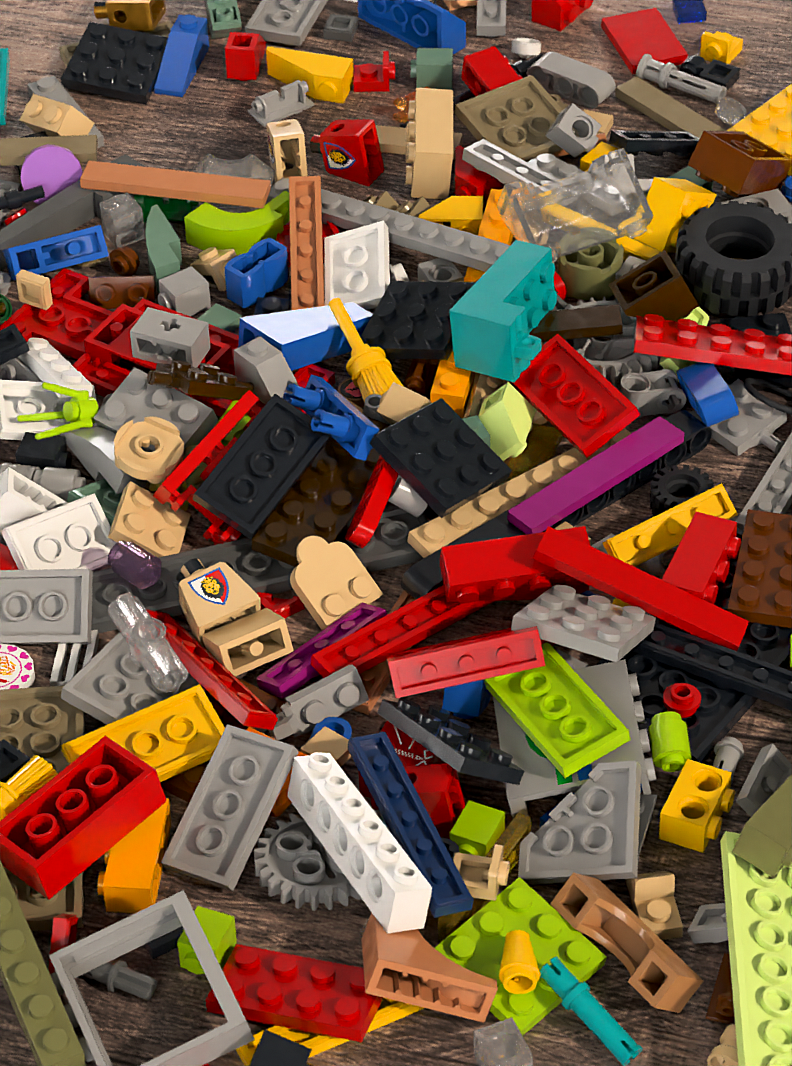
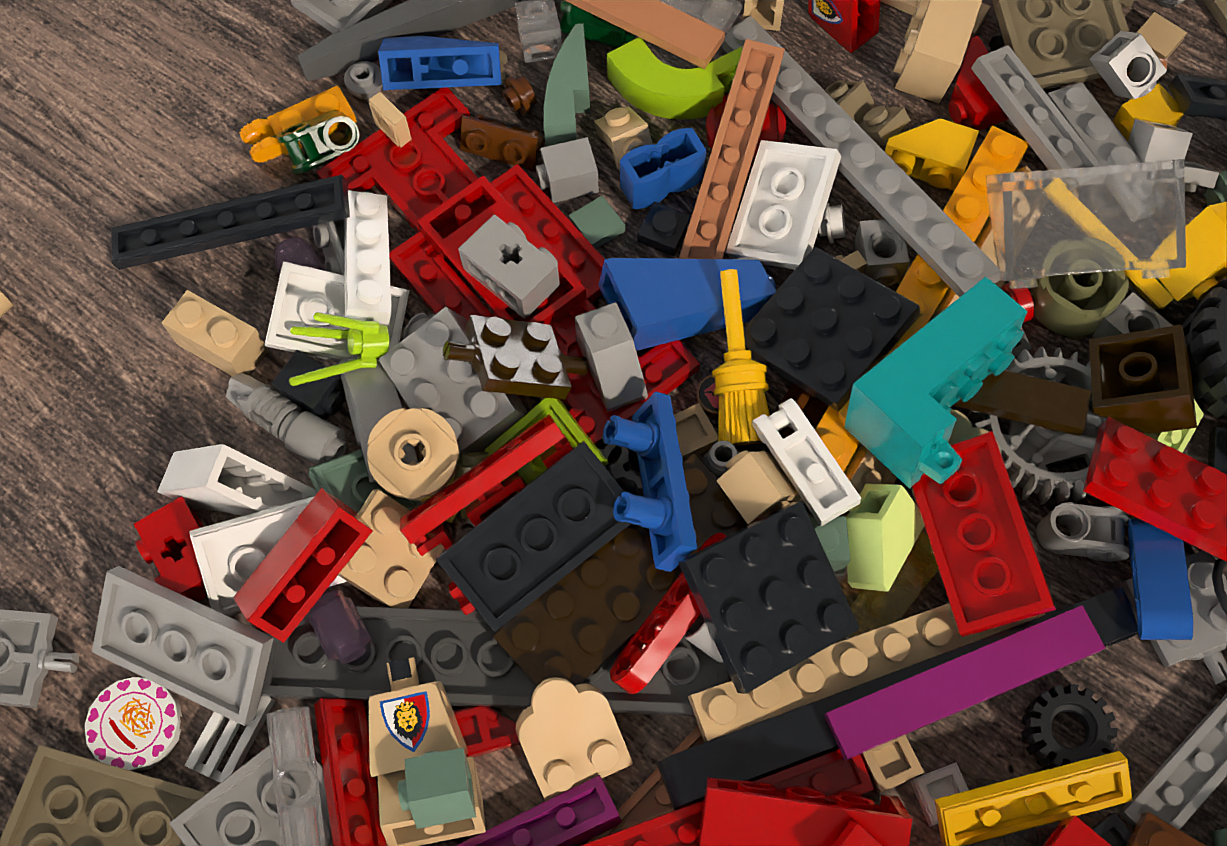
camera: 20 degrees right, 25 degrees up
none -> red brick [233,488,373,643]
none -> sand green brick [398,747,476,829]
none -> white plate [752,398,861,527]

